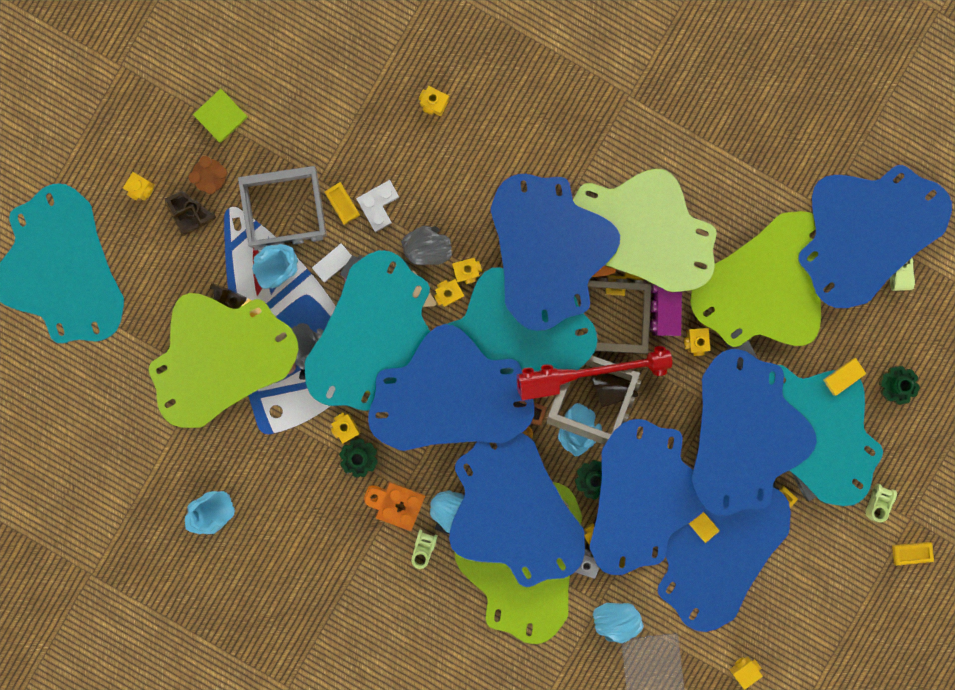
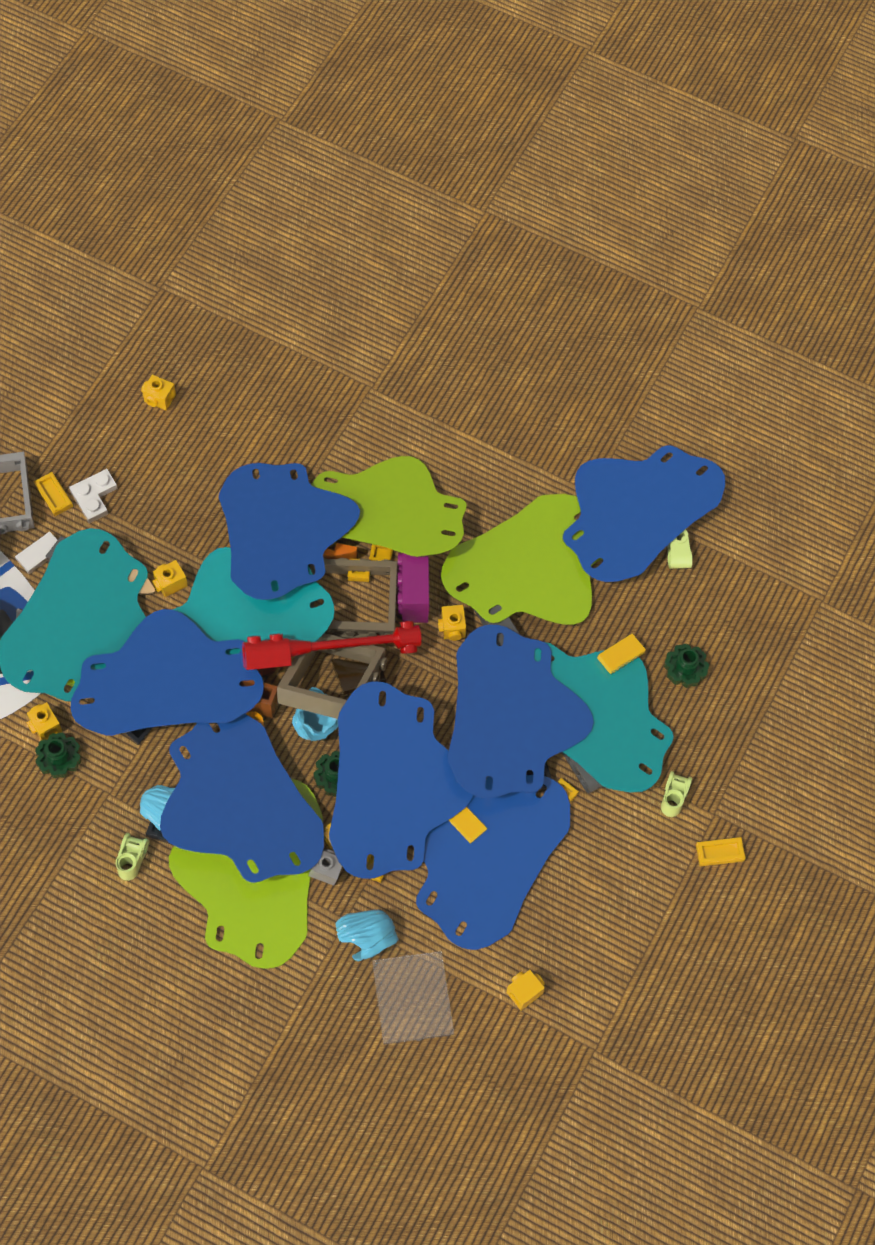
camera: 10 degrees left, 25 degrees down
orange plate [364,481,425,531] -> none
dark grey hair [401,226,452,265] -> none
yellow brick [452,258,482,284] -> none

